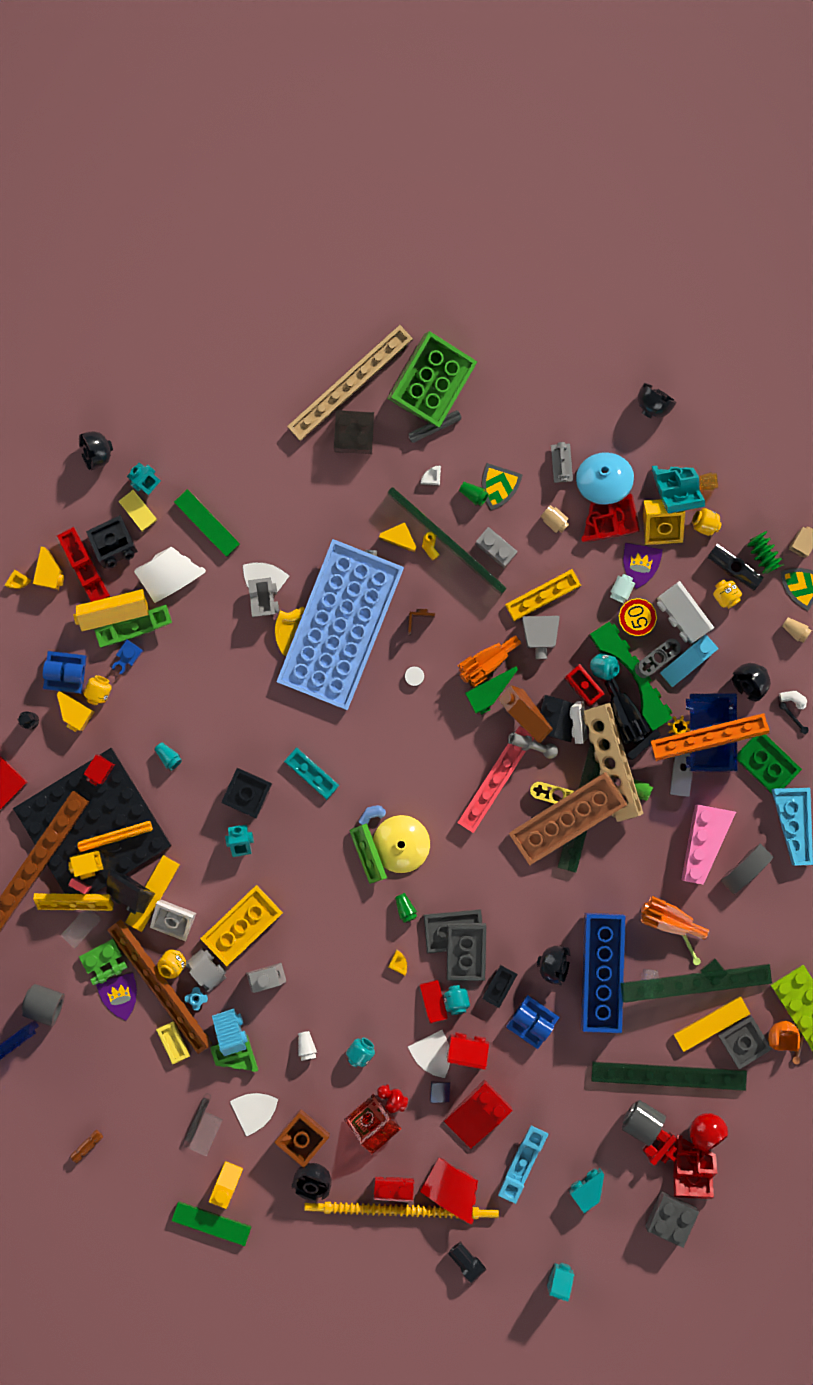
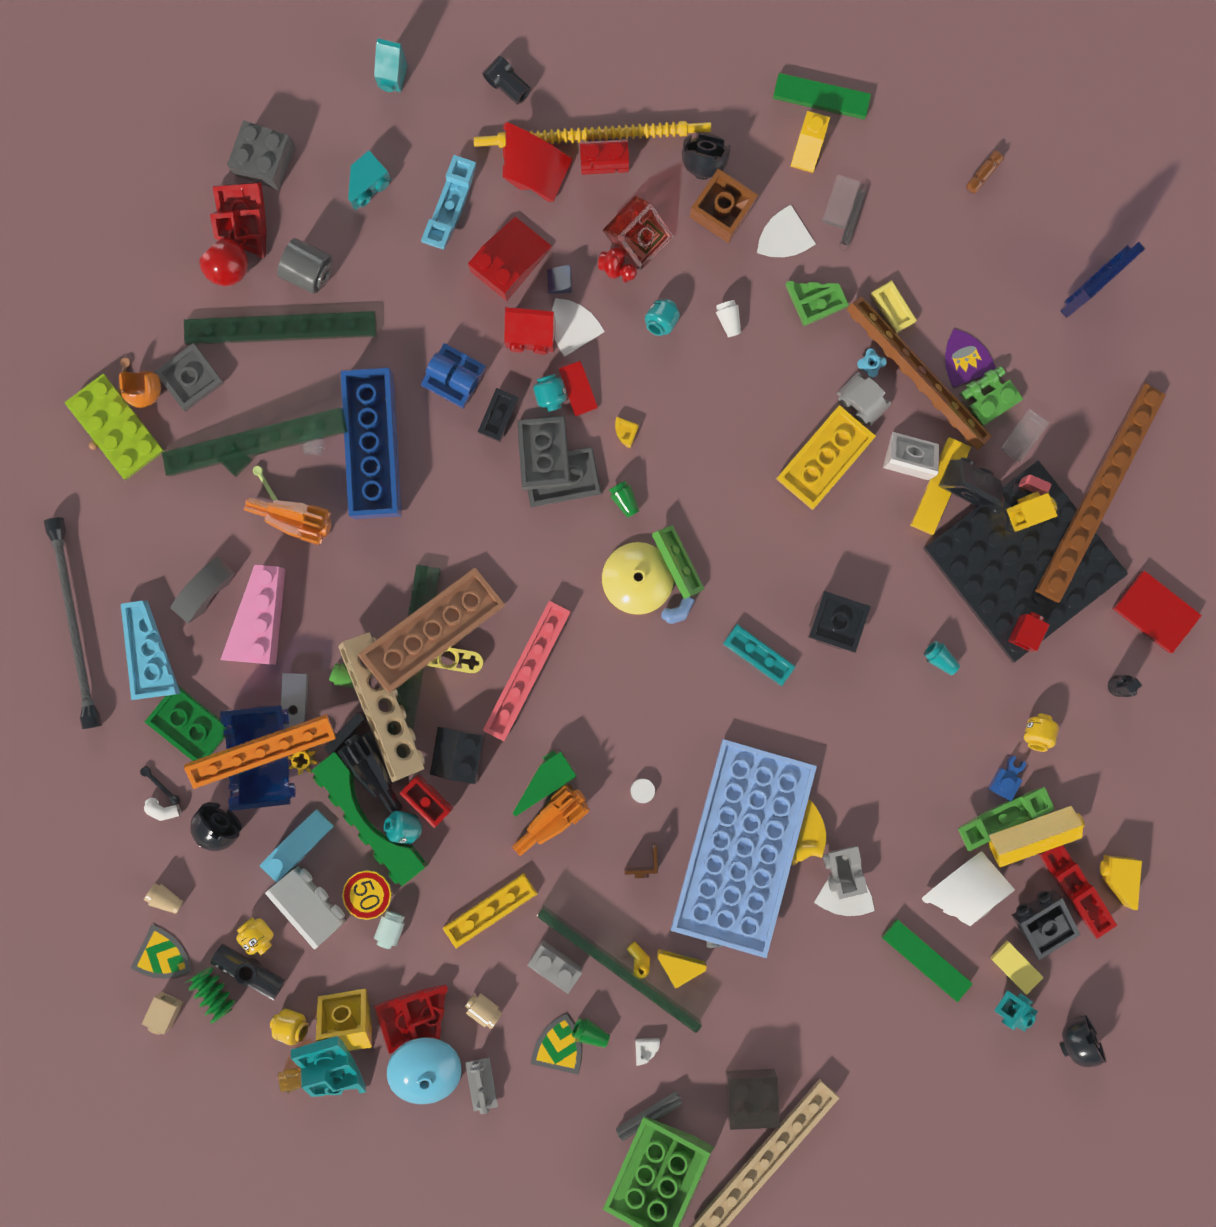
camera: 175 degrees right, 0 degrees up
yellow tile [4,569,32,589] -> none
dark grey piece [22,984,65,1027] -> none
yellow tile [33,893,114,911] -> none
blue plate [43,651,87,694] -> none
yellow slope [57,691,95,732] -> none
light orange axle [77,821,153,852] -> none
yellow head [157,950,186,978] -> none
medium azure brick [212,1009,248,1056] -> none
teal brick [225,824,254,857] -> none
light grey torso [246,963,286,993] -> none
dark orange slope [498,685,553,743] -> none
light grey pin [508,733,558,759] -> none
light grey torso [522,616,559,659] -> none
black cylinder [537,946,570,986] -> none
white plate [570,701,588,744] -> none
dark purple sticker [623,543,663,589] -> none
dark grey beam [635,639,681,678] -> none
black cylinder [637,383,677,418] -> none
red hips [643,1129,677,1166] -> none
yellow tile [673,996,750,1052] -> none

